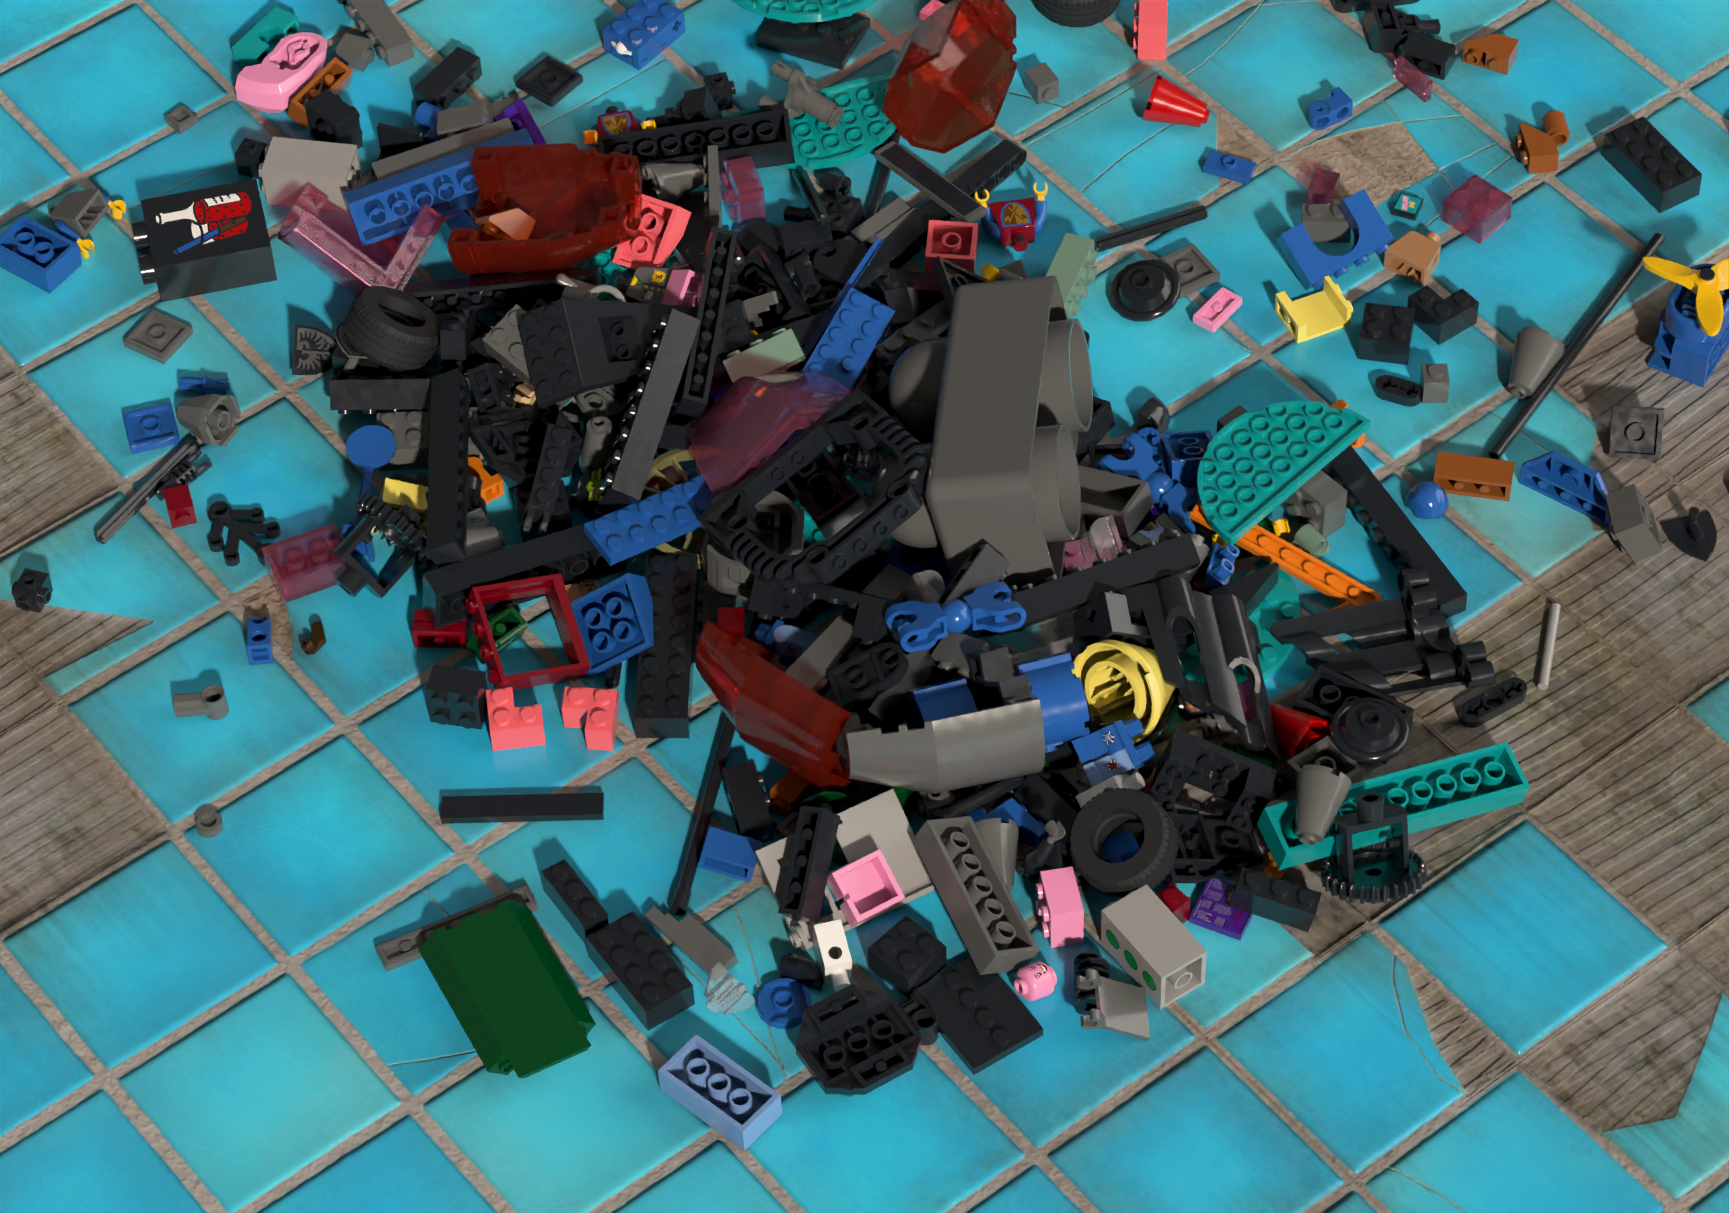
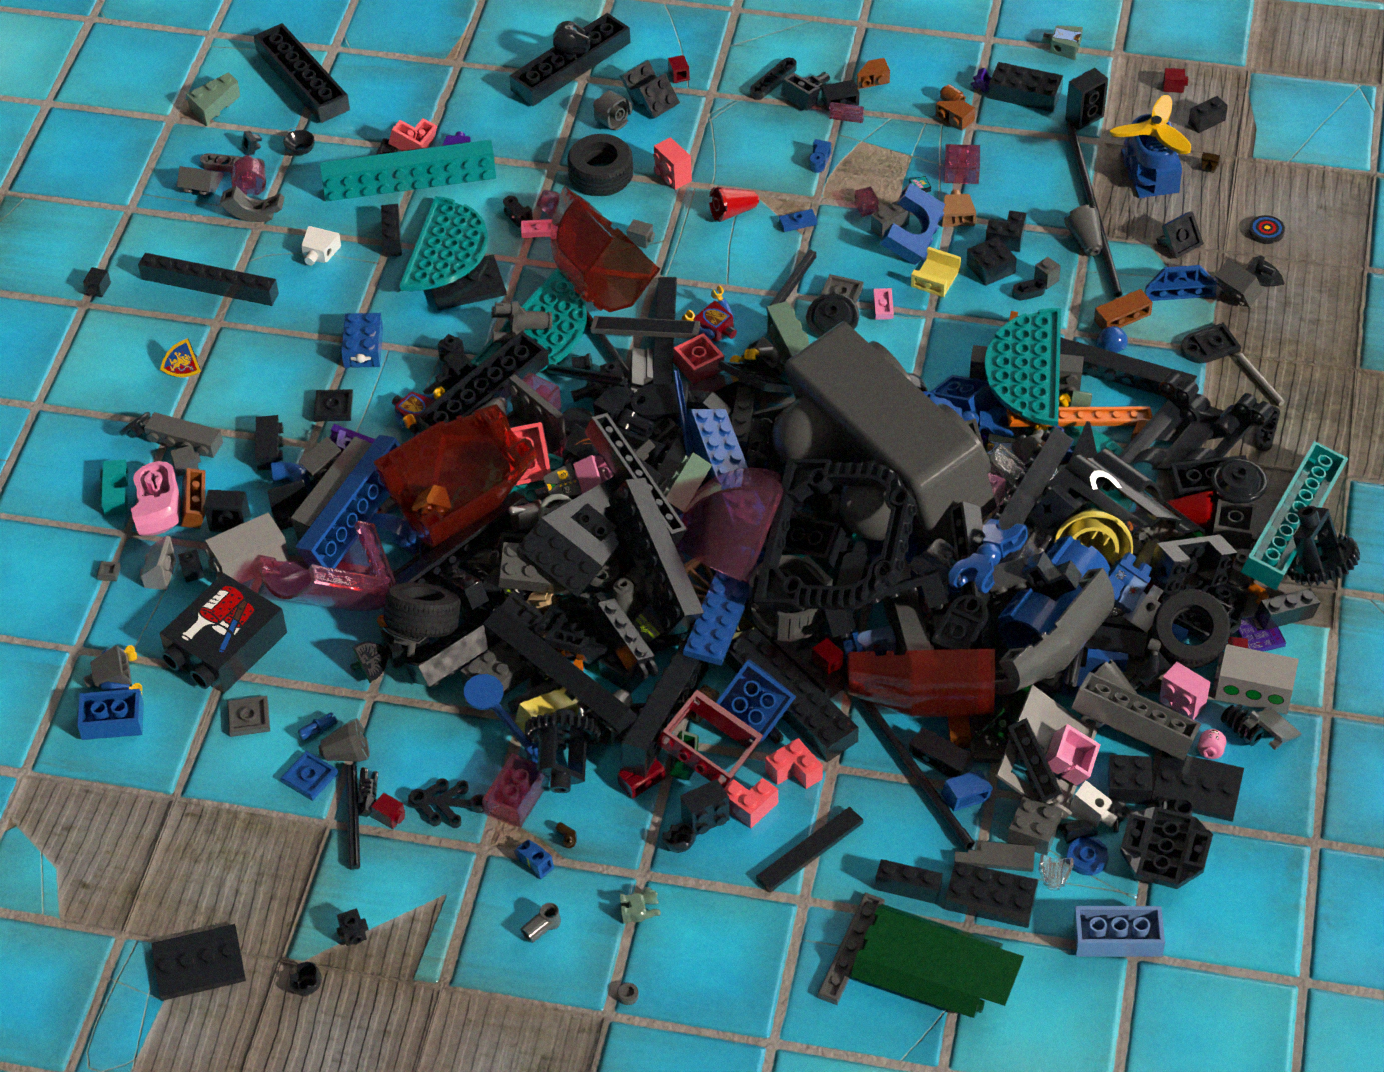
camera: 40 degrees left, 0 degrees up
dark grey cone [1295,765,1352,845] -> none
none -> light grey slope [140,536,176,590]
none -> sand green animal [620,887,661,924]
none -> black hair [662,823,696,853]
none -> dark purple tile [971,68,991,92]
none -> dark grey brick [1008,797,1062,856]
none -> black brick [1065,67,1108,131]
none -> black piece [1108,798,1129,833]
none -> black tile [1181,322,1241,363]

